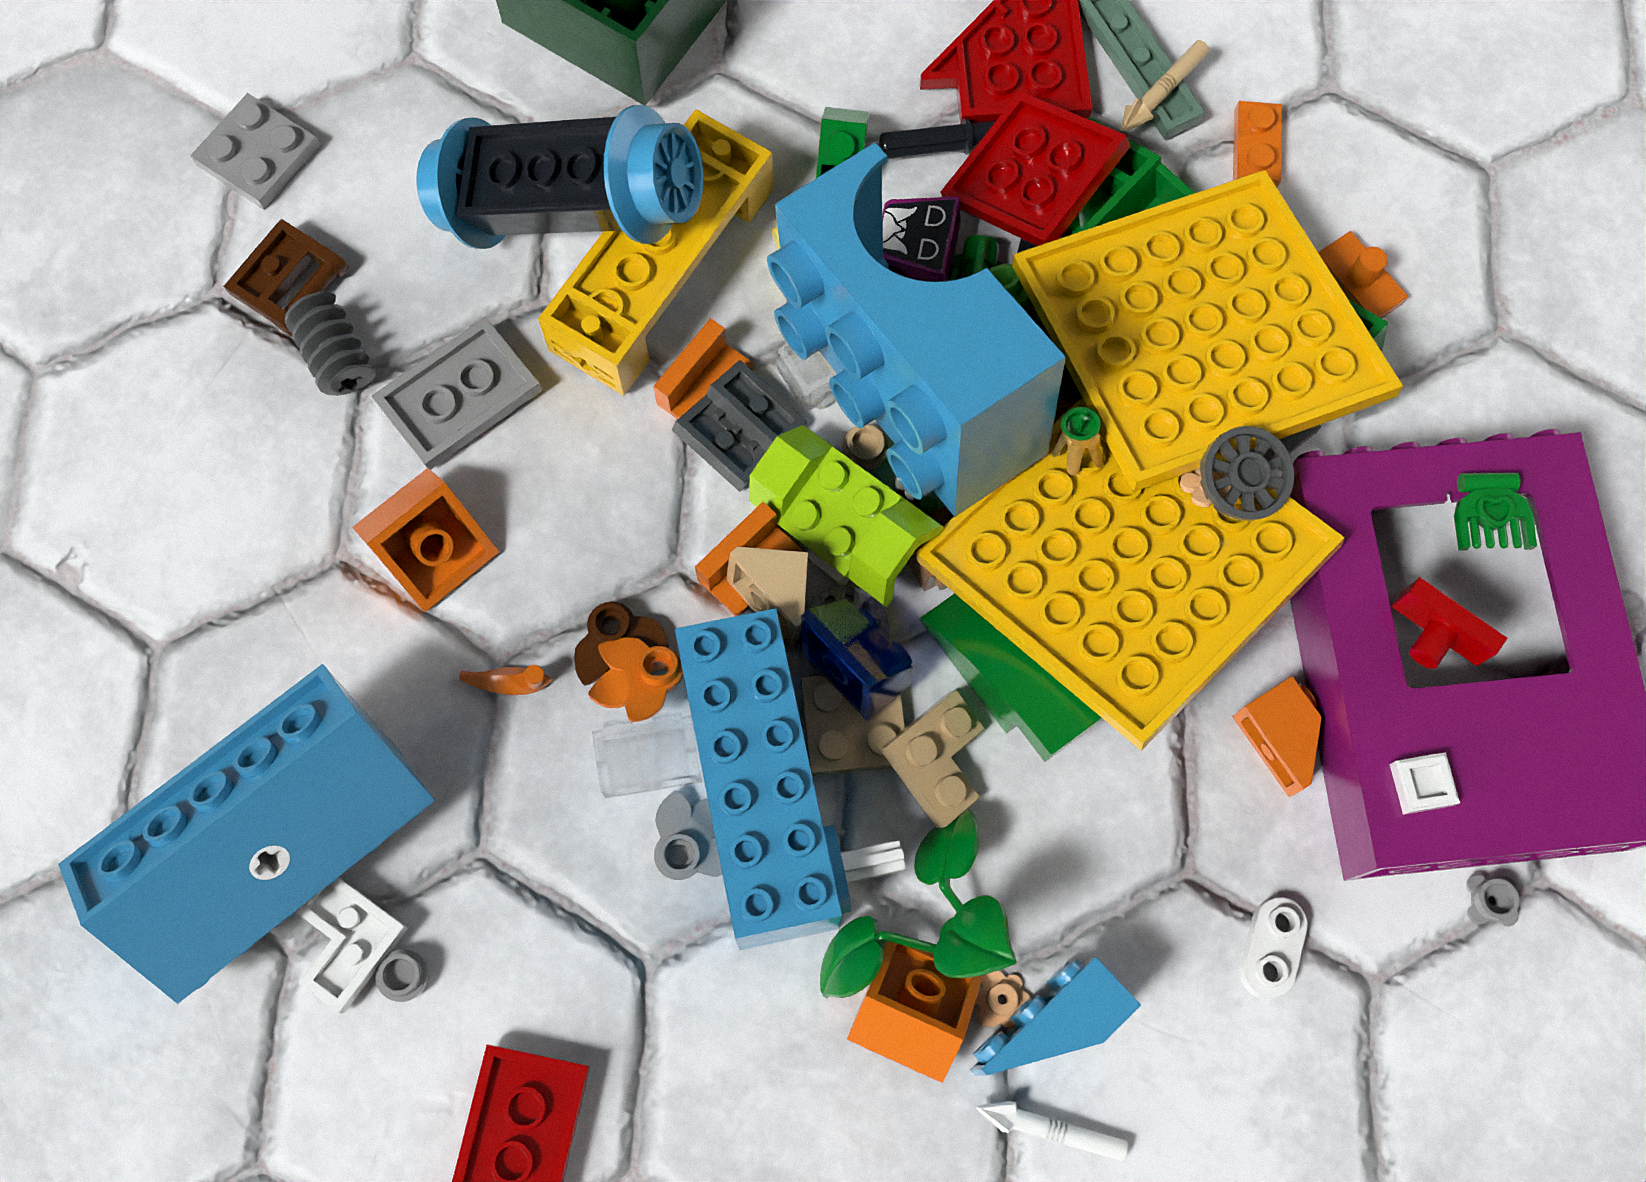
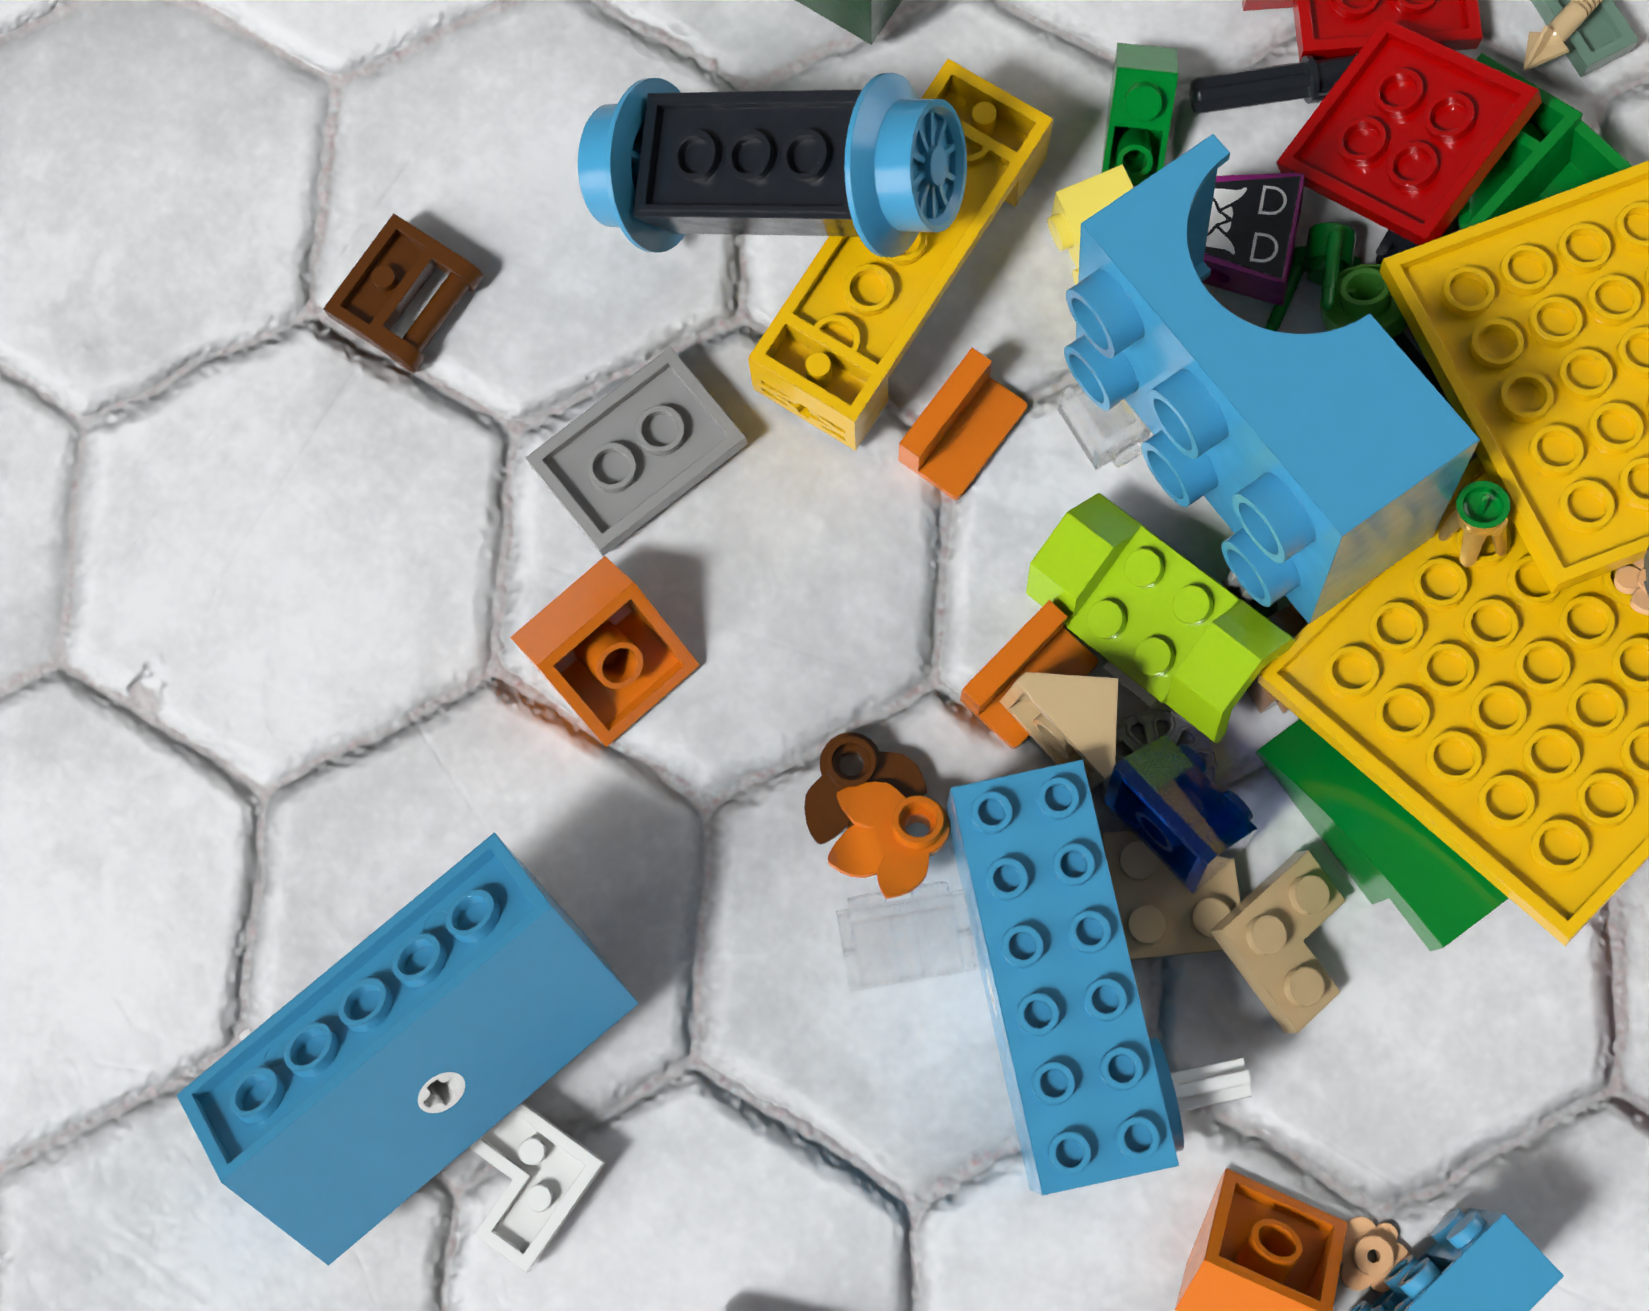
camera: 10 degrees right, 5 degrees up
light grey plate [190,92,320,210] -> none
dark grey piece [285,292,377,396] -> none
light grey plate [375,949,429,1002] -> none
orange bar [459,665,553,695] -> none
light grey plate [654,790,722,880] -> none
dark grey slope [672,360,807,492] -> none
green plant [820,809,1017,999] -> none
tan plate [842,425,889,470] -> none

